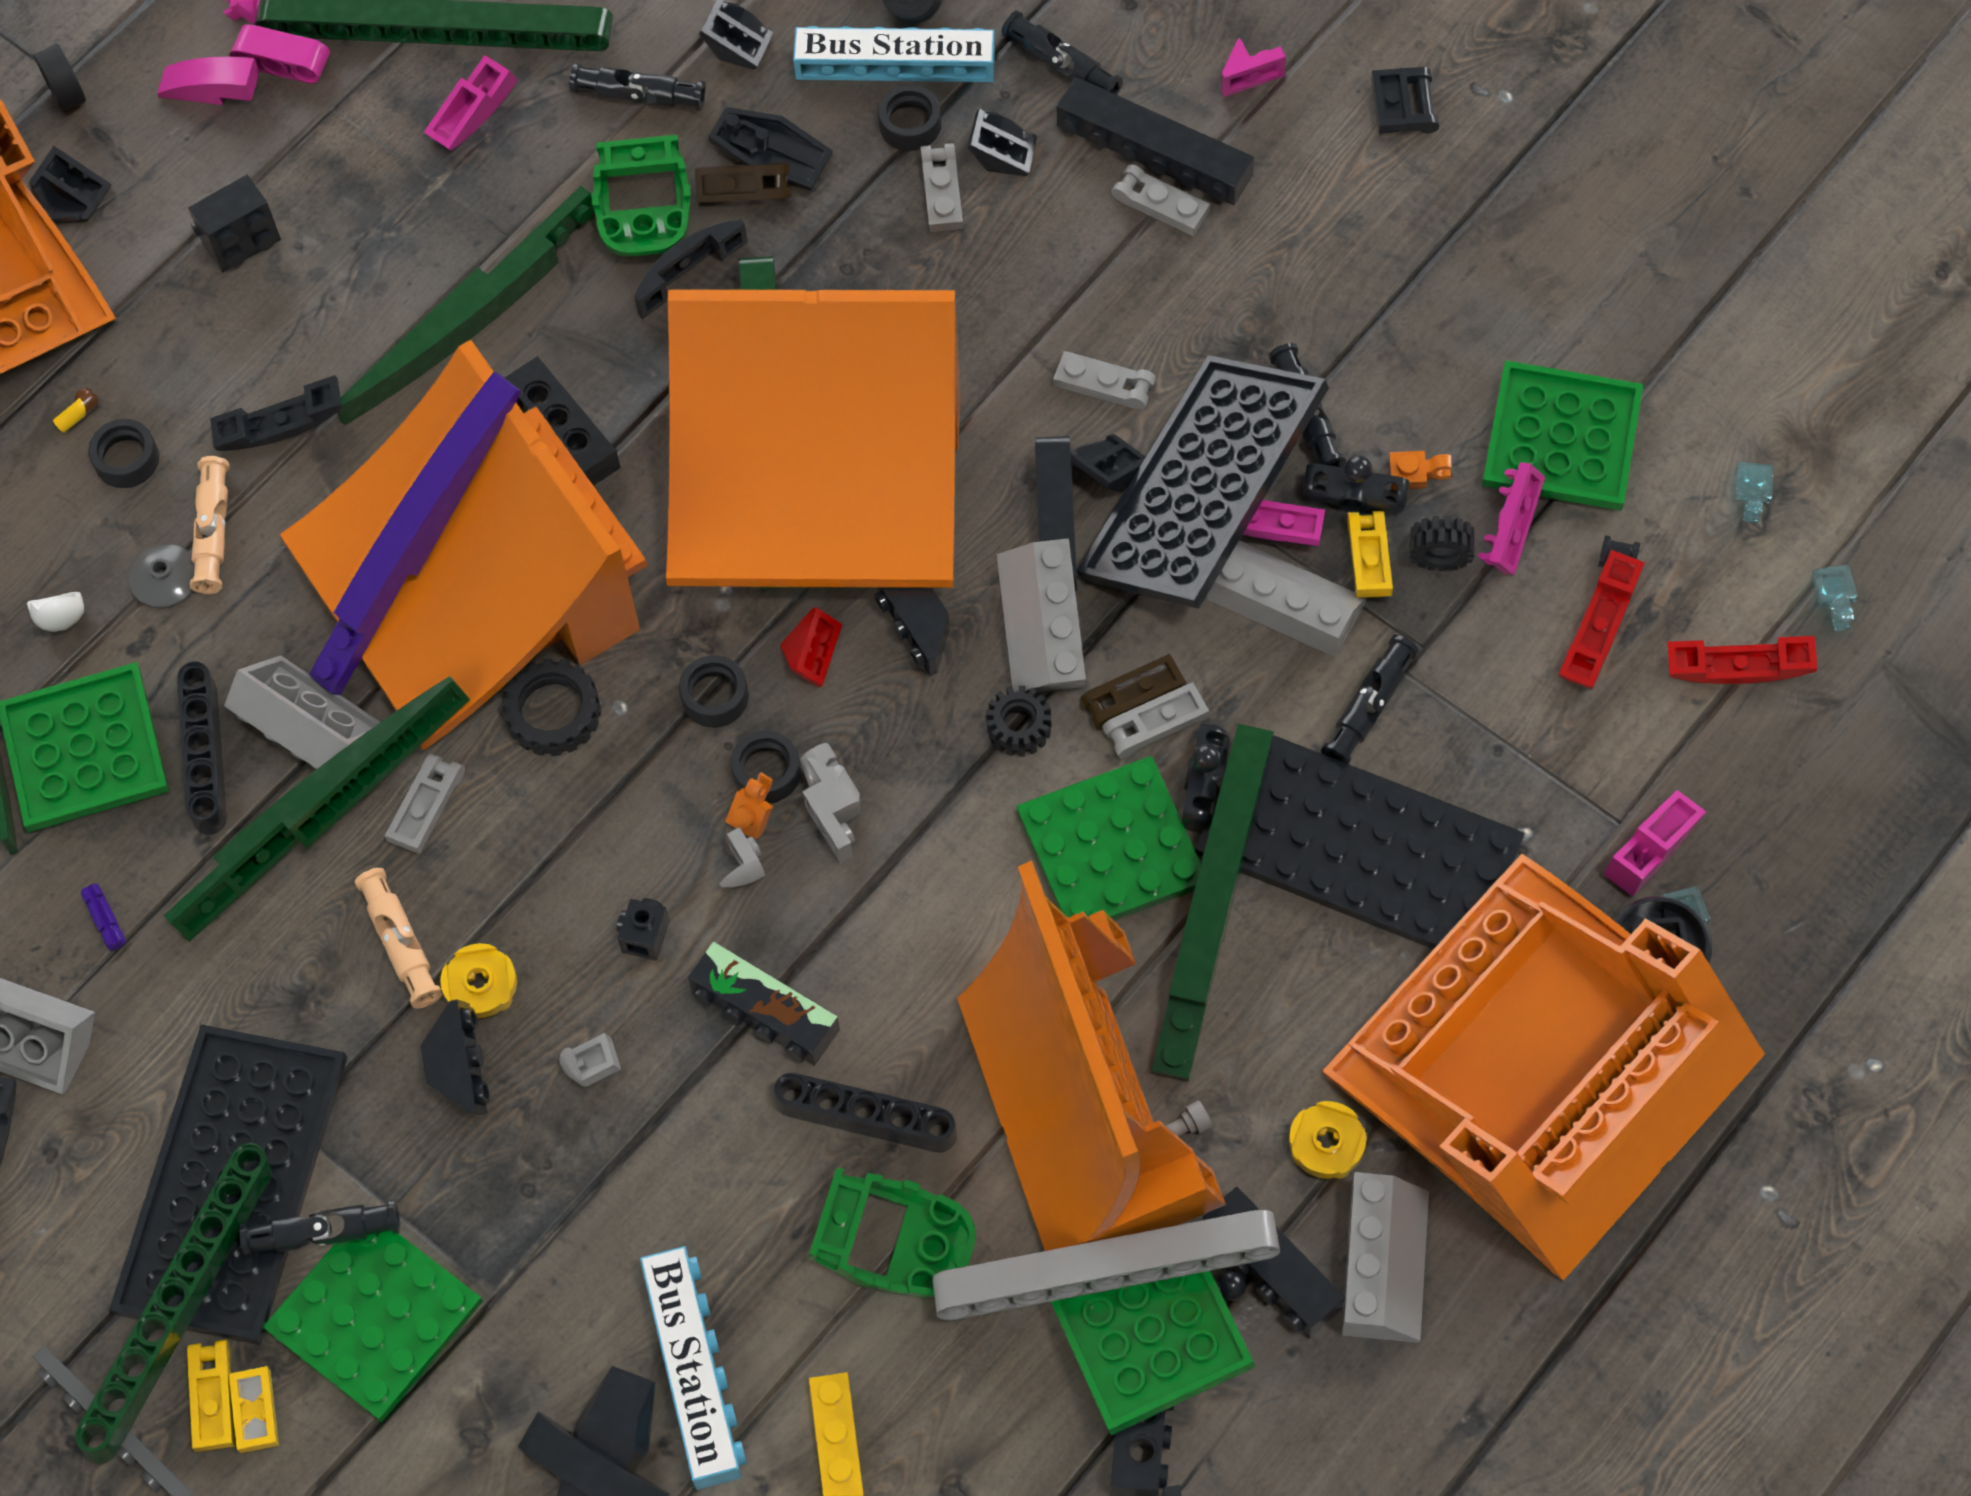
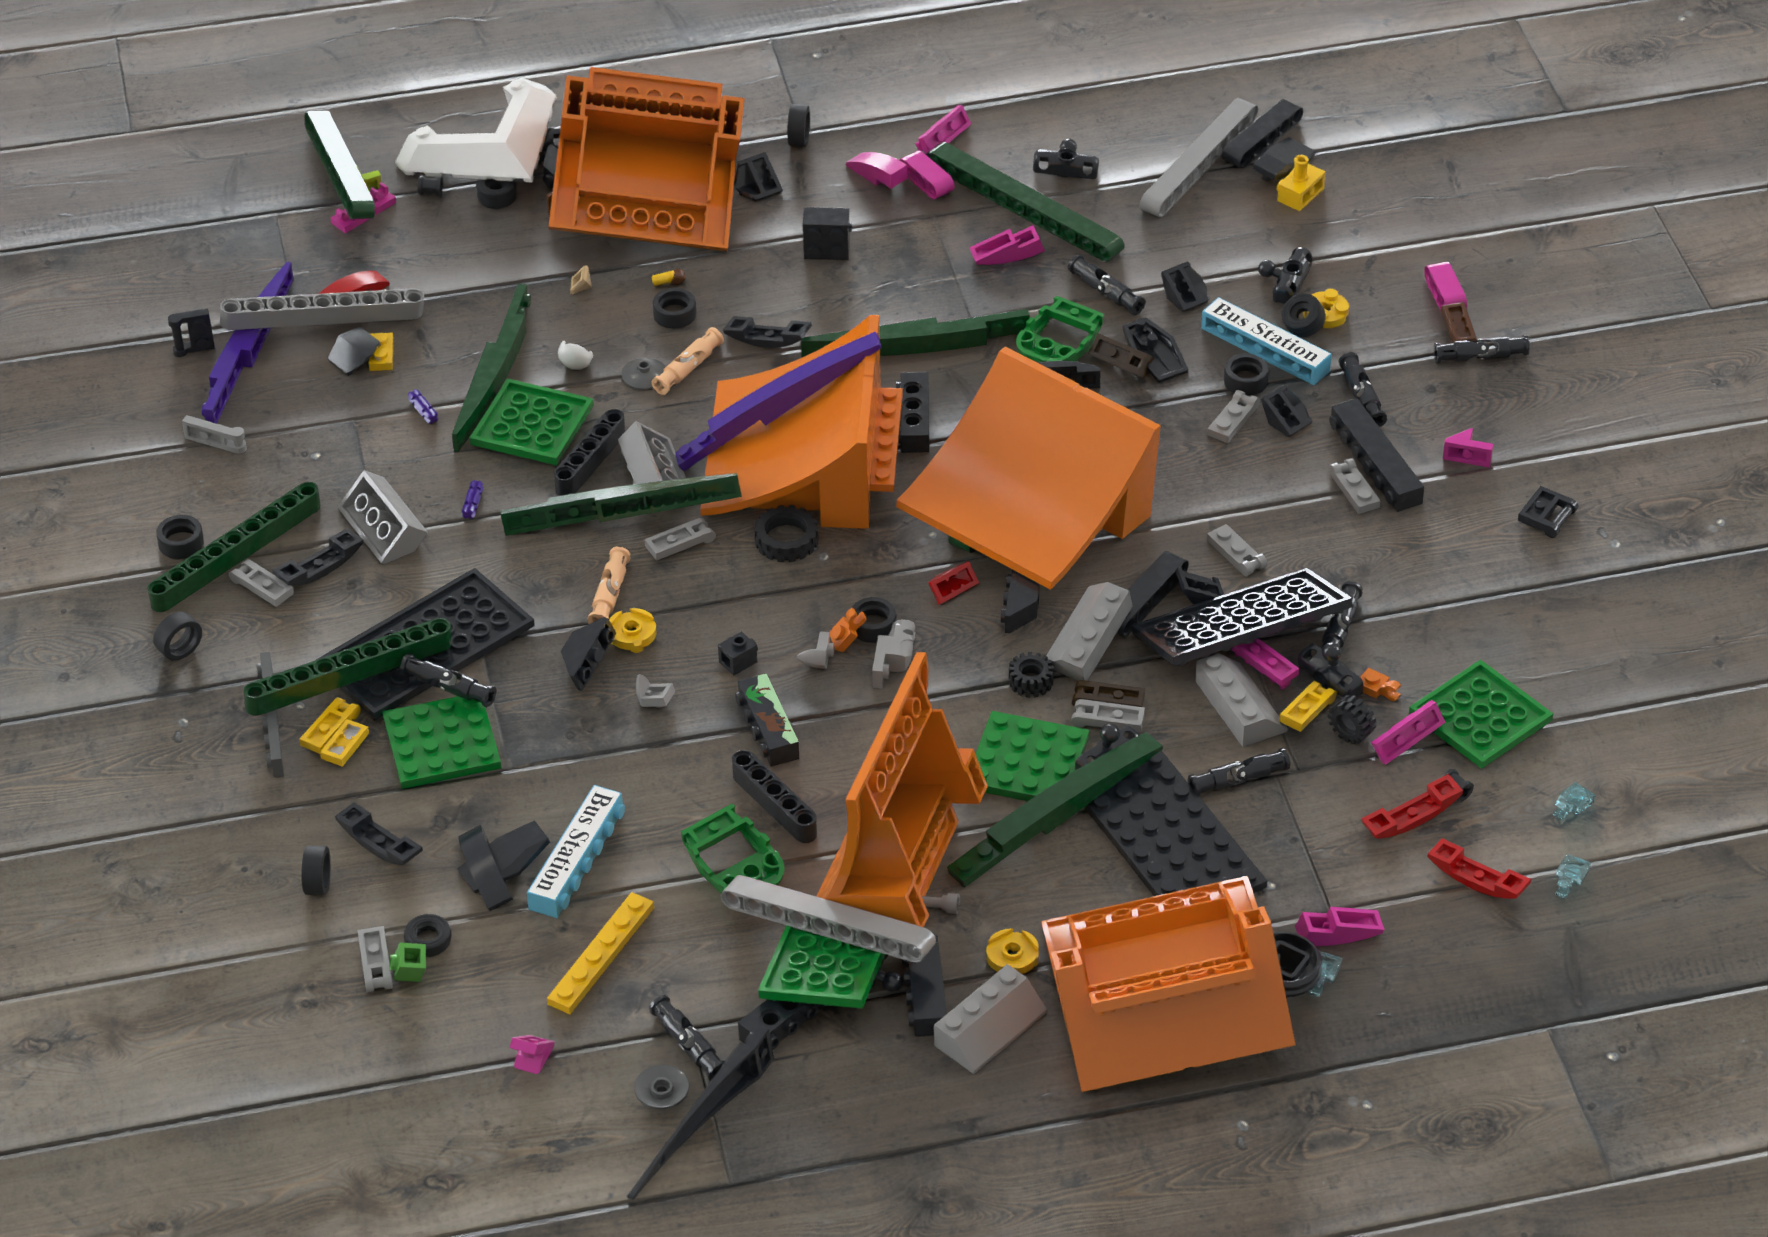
camera: 35 degrees right, 20 degrees down
black tyre [678,655,749,728] -> none

